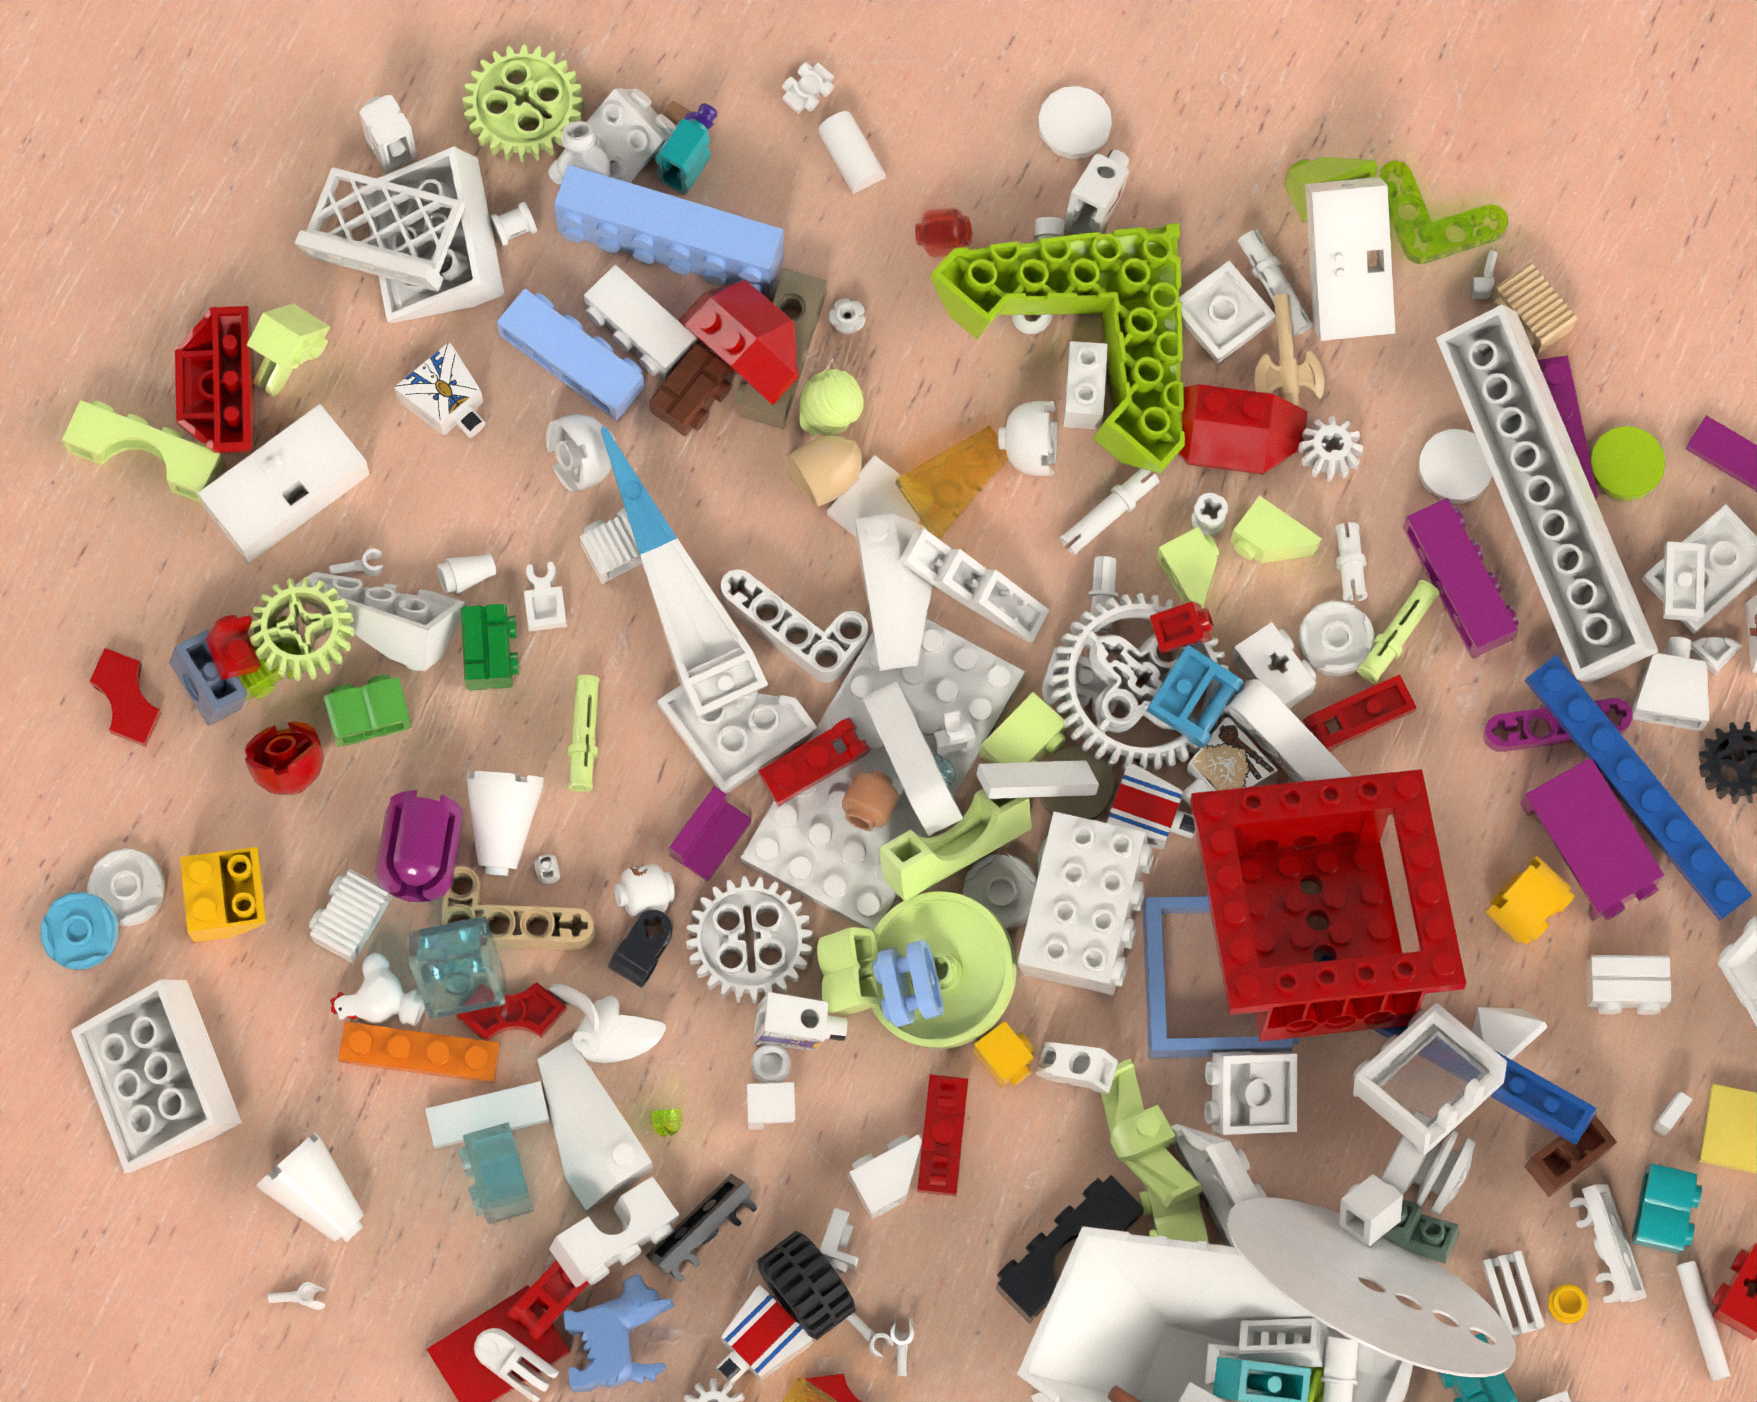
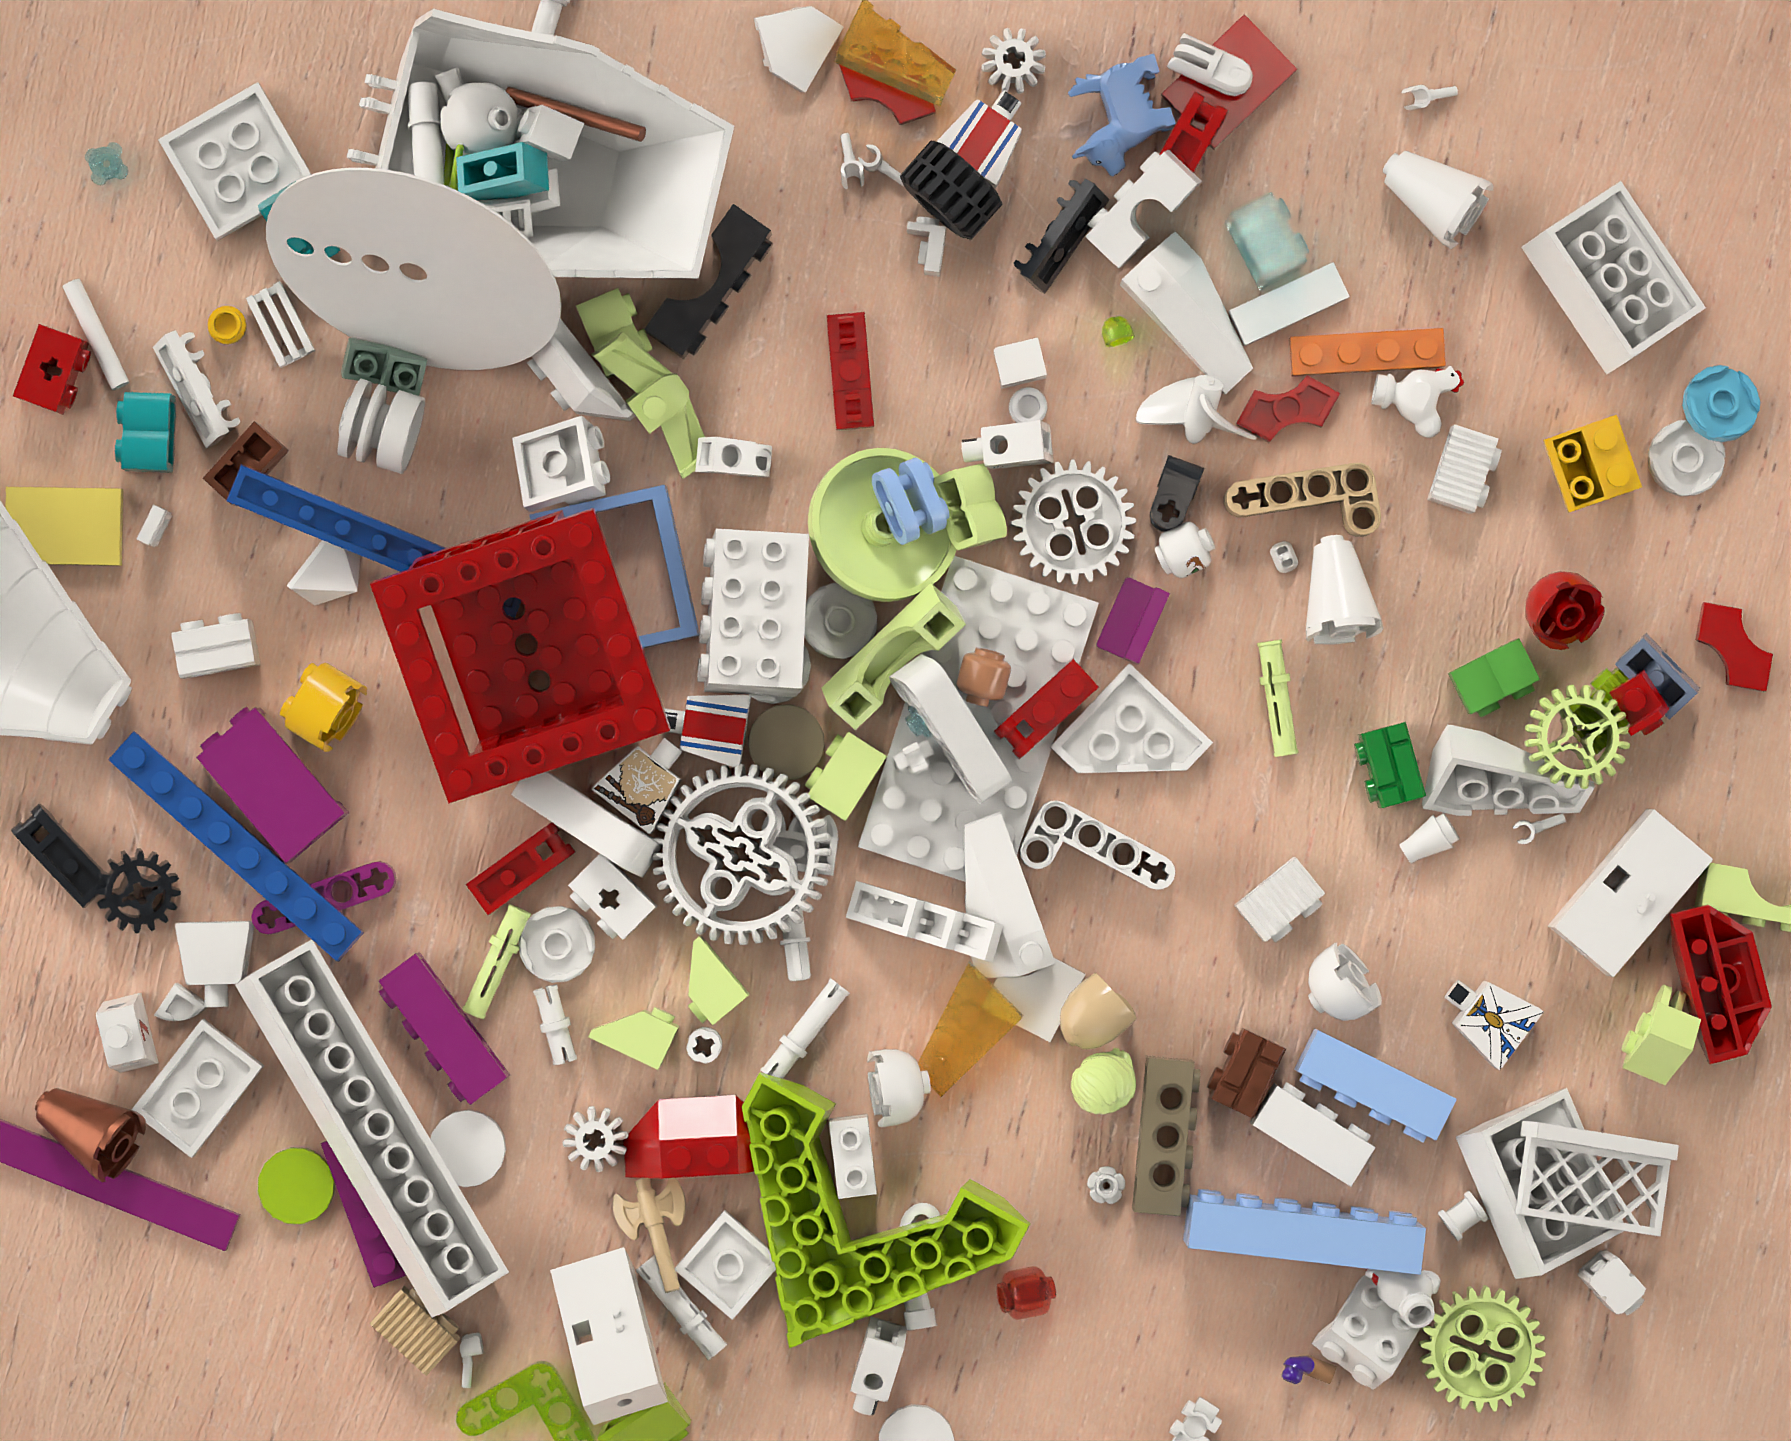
camera: 170 degrees right, 15 degrees up
magenta cylinder [375,790,463,902] -> none
clear light blue brick [409,916,506,1019] -> none
white plate [524,562,567,632] -> none
white plate [601,426,768,718] -> none
teal brick [655,118,711,195] -> none
red wedge [678,280,799,405] -> none
white brick [818,111,886,194] -> none
white slope [849,1135,922,1220] -> none
yellow brick [973,1021,1035,1089] -> none
white tile [976,760,1099,799] -> none
dark azure plate [1146,645,1244,748] -> none
red bracket [1150,601,1214,653] -> none
white brick [1339,1174,1403,1247] -> none
window [1353,1003,1507,1157] -> none
white plate [1663,541,1705,621] -> none

